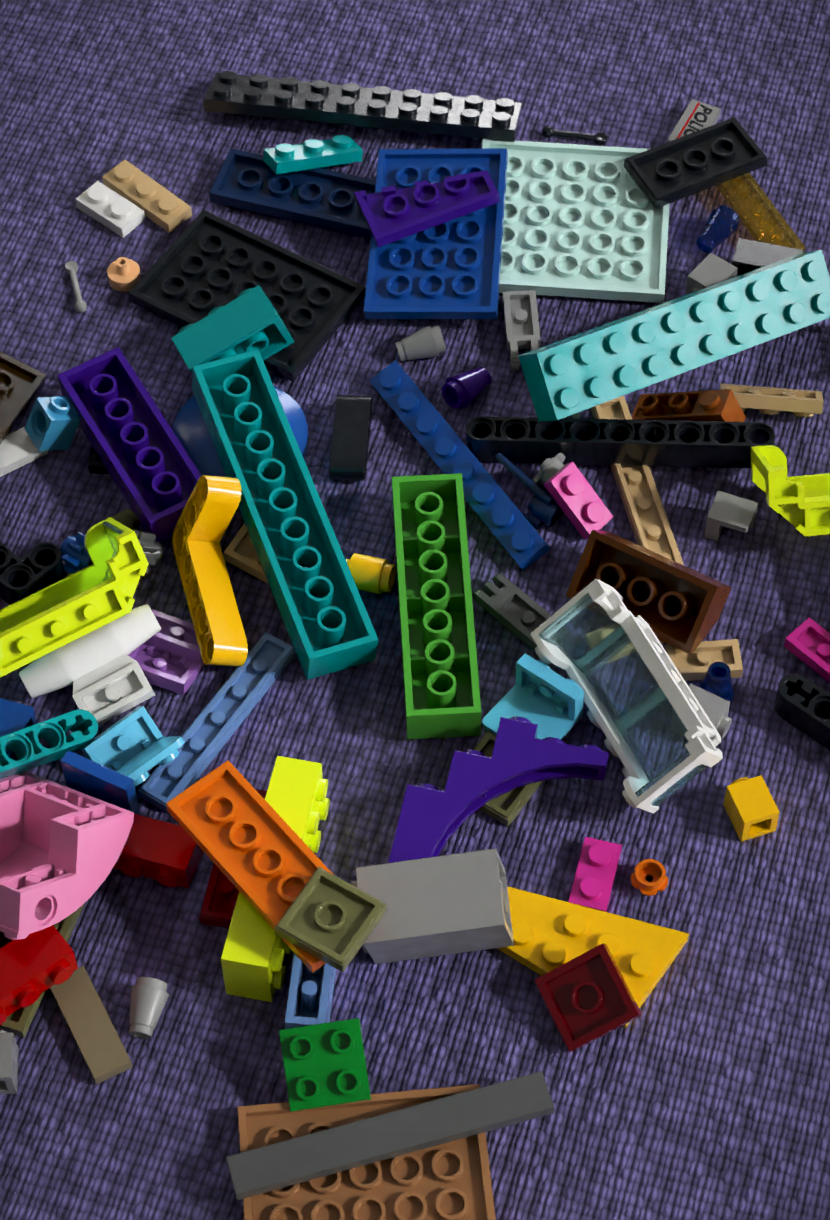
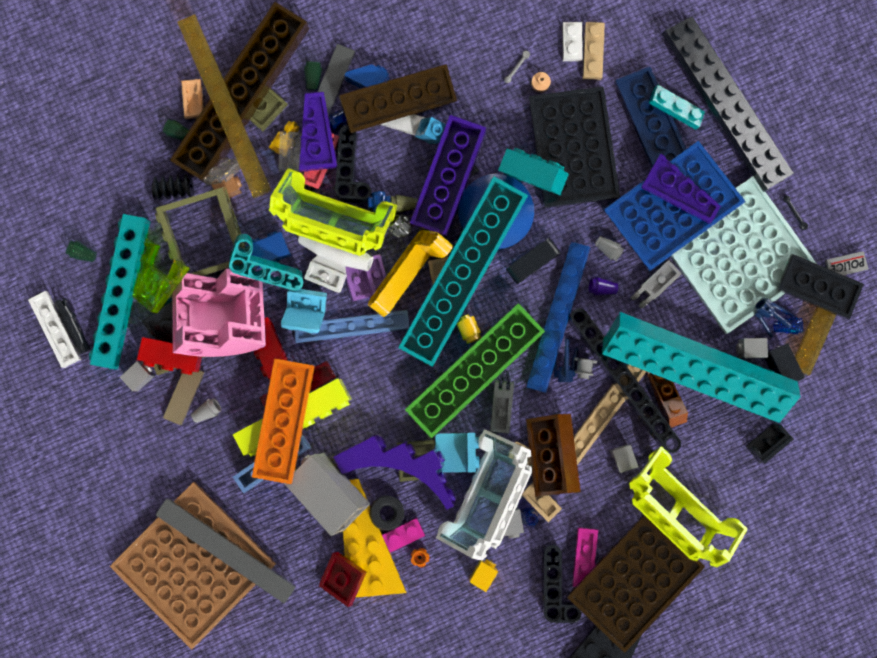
camera: 45 degrees right, 30 degrees up
blue tile [61,751,140,815] -> none
olive tile [275,867,387,972] -> none
green hinge [279,1018,371,1112] -> none
plate [543,461,614,540] -> none
tan plate [719,383,824,417] -> none
none -> black tyre [369,495,404,531]
none -> dark blue plant [754,298,795,338]

